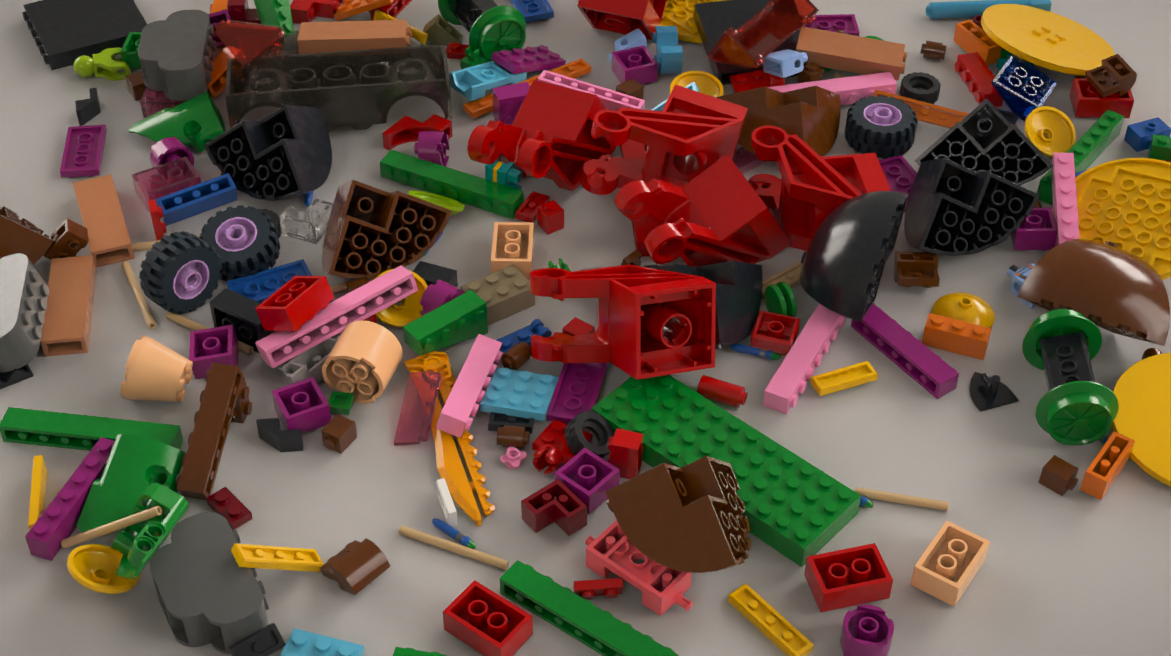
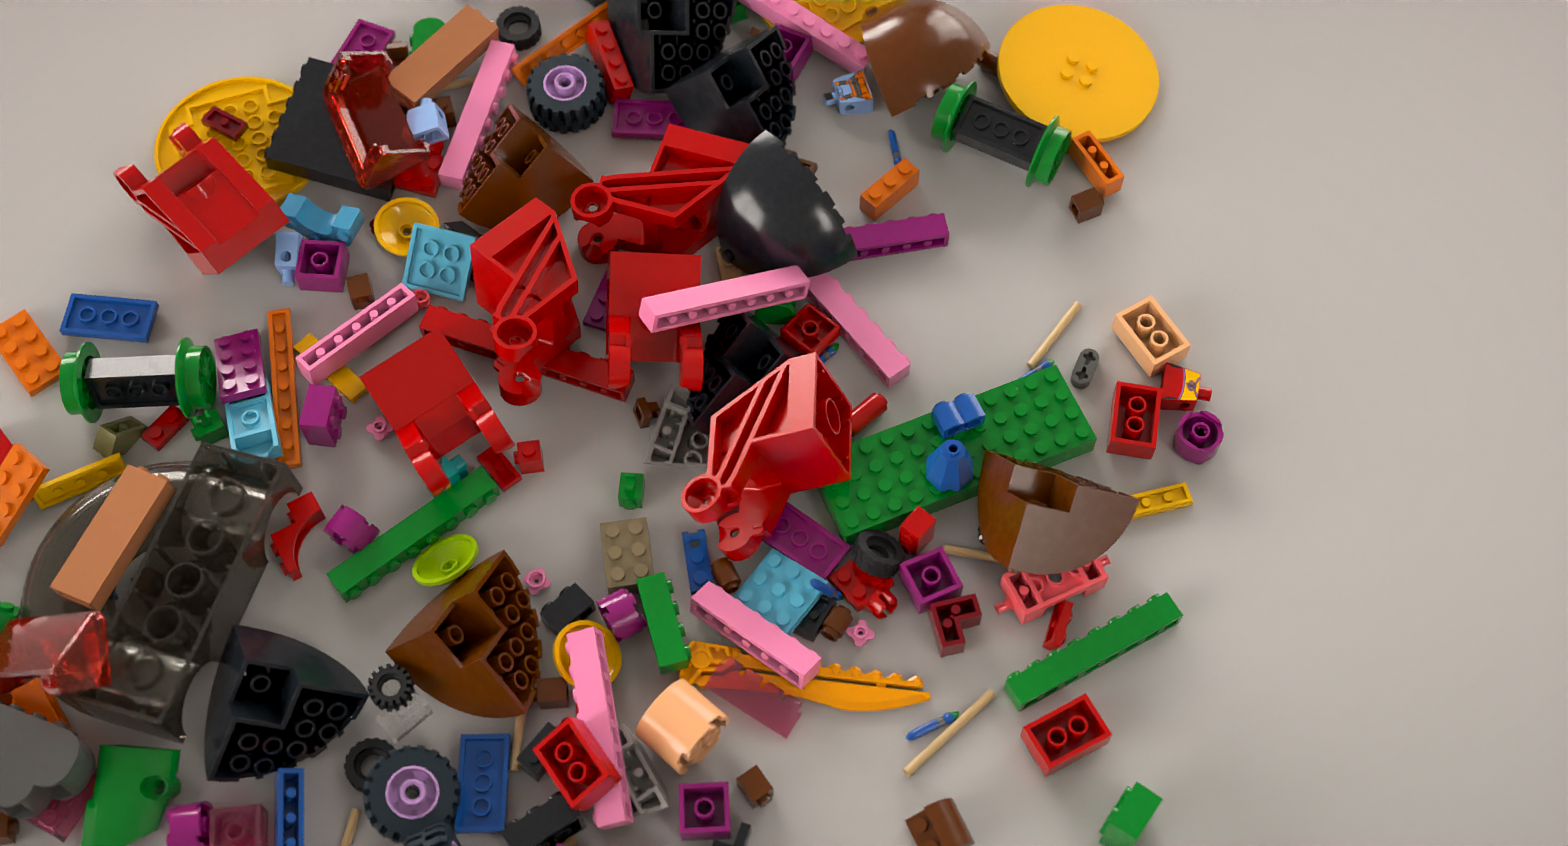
camera: 65 degrees left, 20 degrees up
green plate [328,391,355,415] -> none
white tile [436,478,458,528] -> none
light nougat brick [491,222,534,280] -> none
yellow plate [810,361,878,396] -> none
yellow dish [932,292,995,328] -> none
black shield [969,372,1019,412] -> none
none -> black tyre [367,664,415,712]
none -> bright pink plate [523,568,551,595]
none -> red brick [585,20,634,104]
none -> bright pink brick [639,265,811,333]
none -> blue piece [810,579,844,601]
none -> blue piece [888,129,902,166]
none -> blue cone [926,440,973,492]
none -> blue brick [931,393,986,439]
none -> dark grey beam [1070,348,1099,389]
none -> red torso [1160,362,1212,411]

